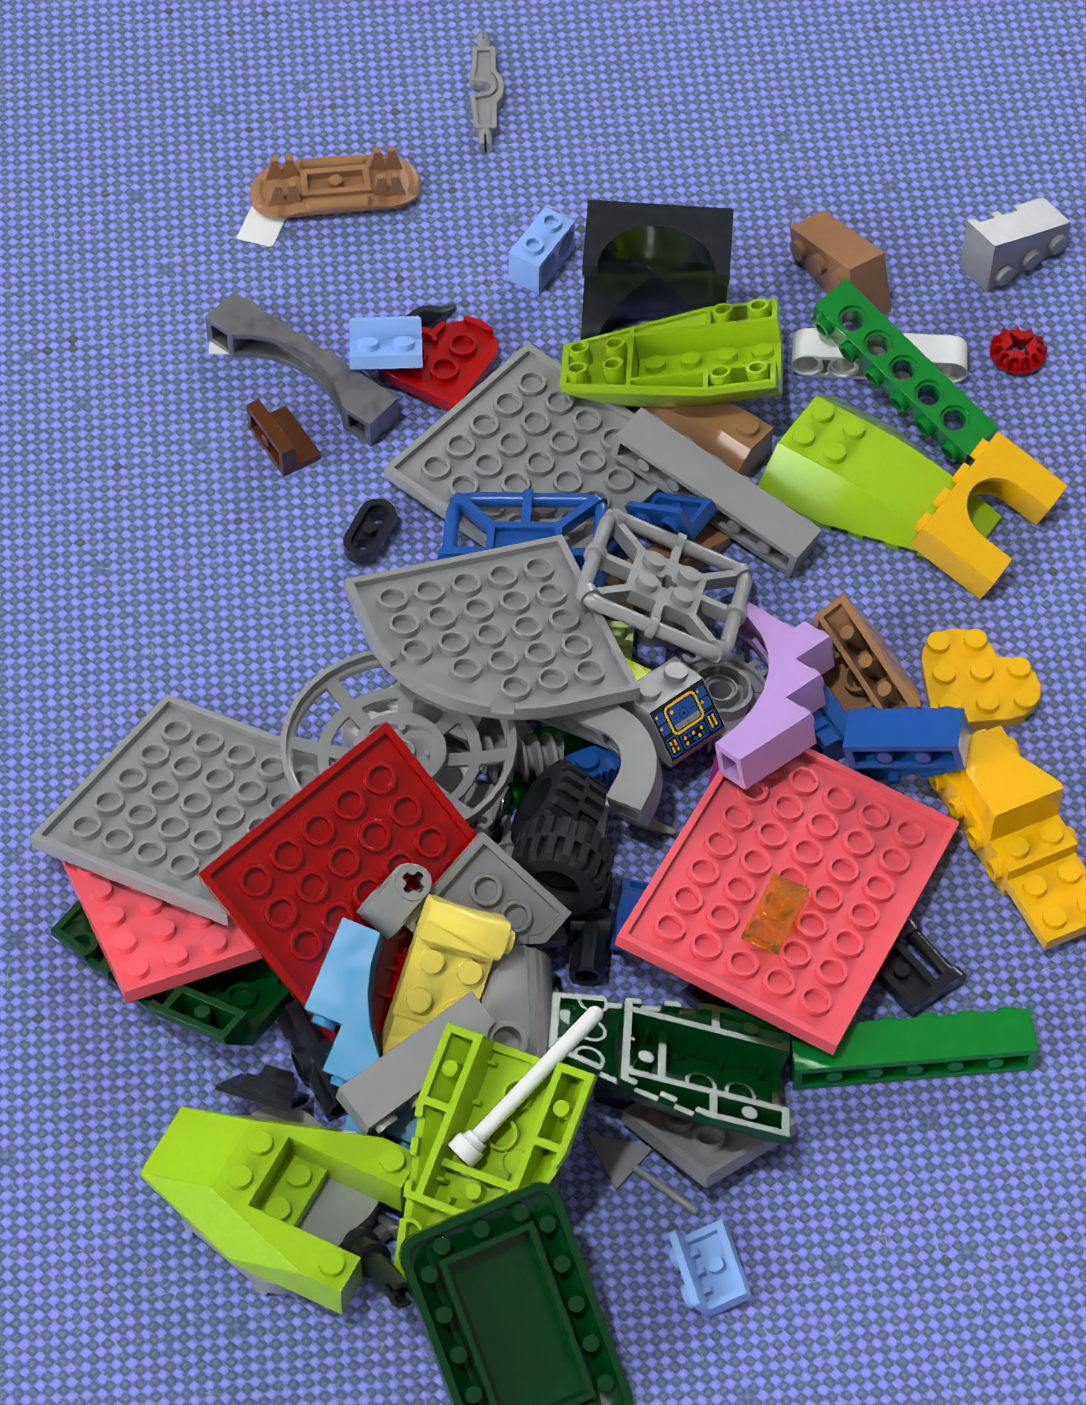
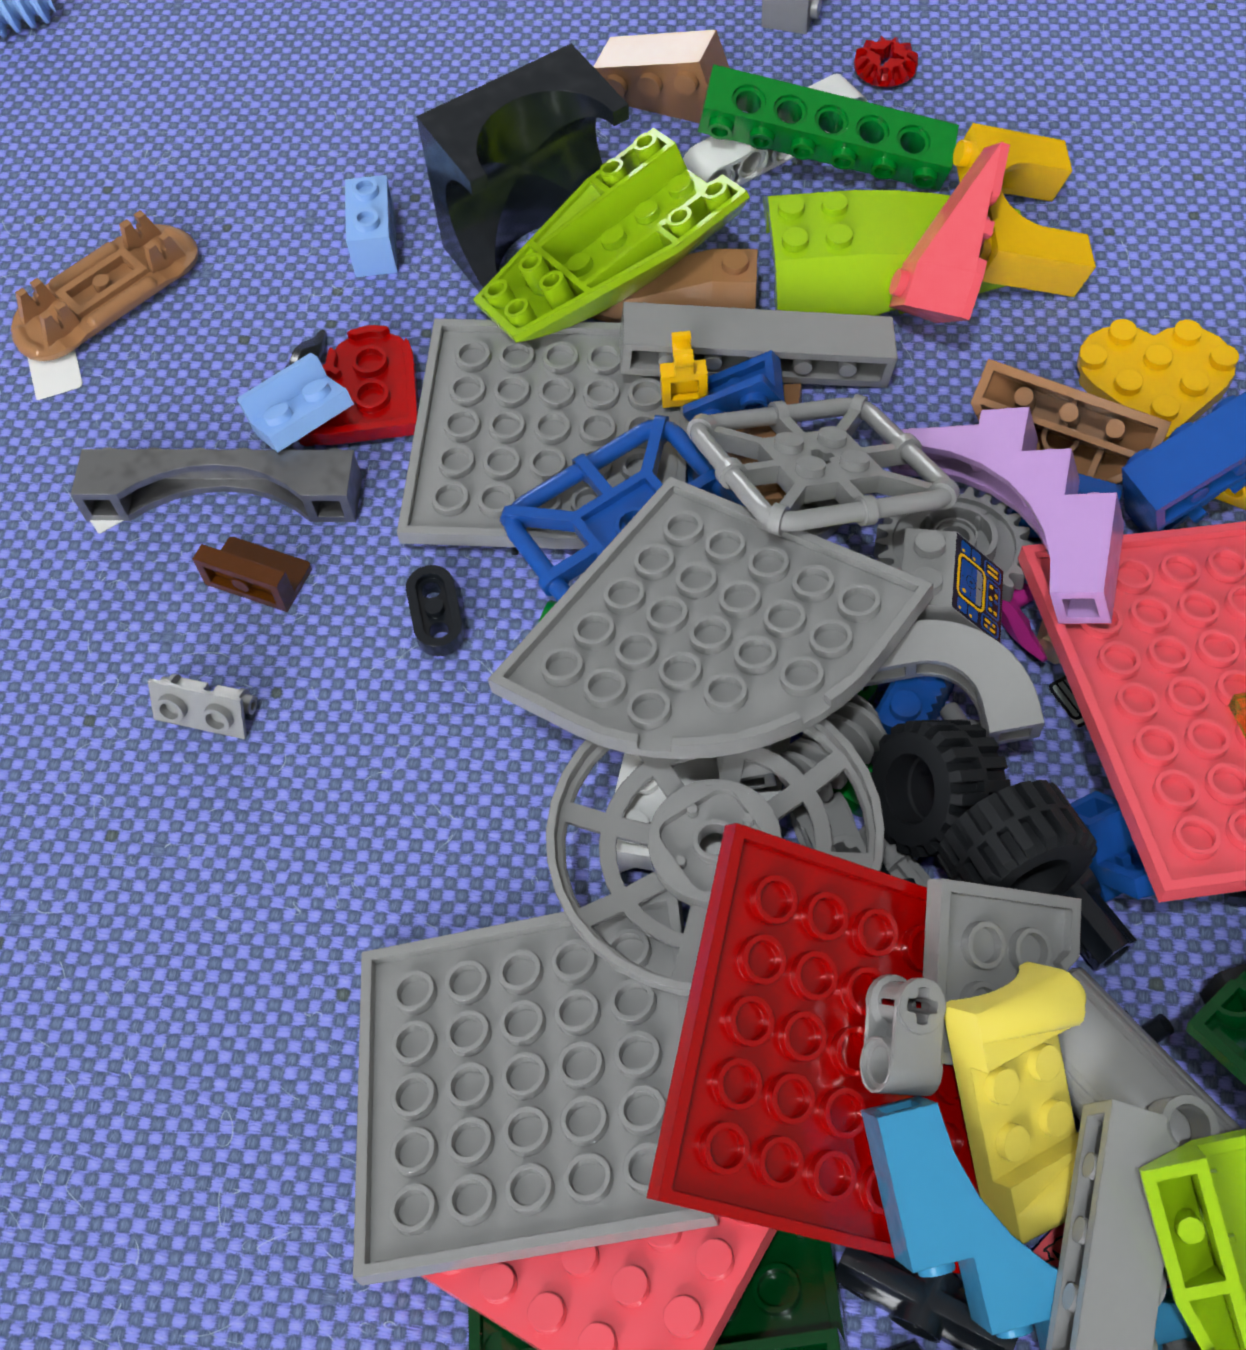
camera: 30 degrees left, 5 degrees up
light grey piece [469,31,504,153] -> none
none -> light grey hinge [148,674,257,739]
none -> yellow plate [659,331,708,408]
none -> coral wedge [889,142,1010,323]

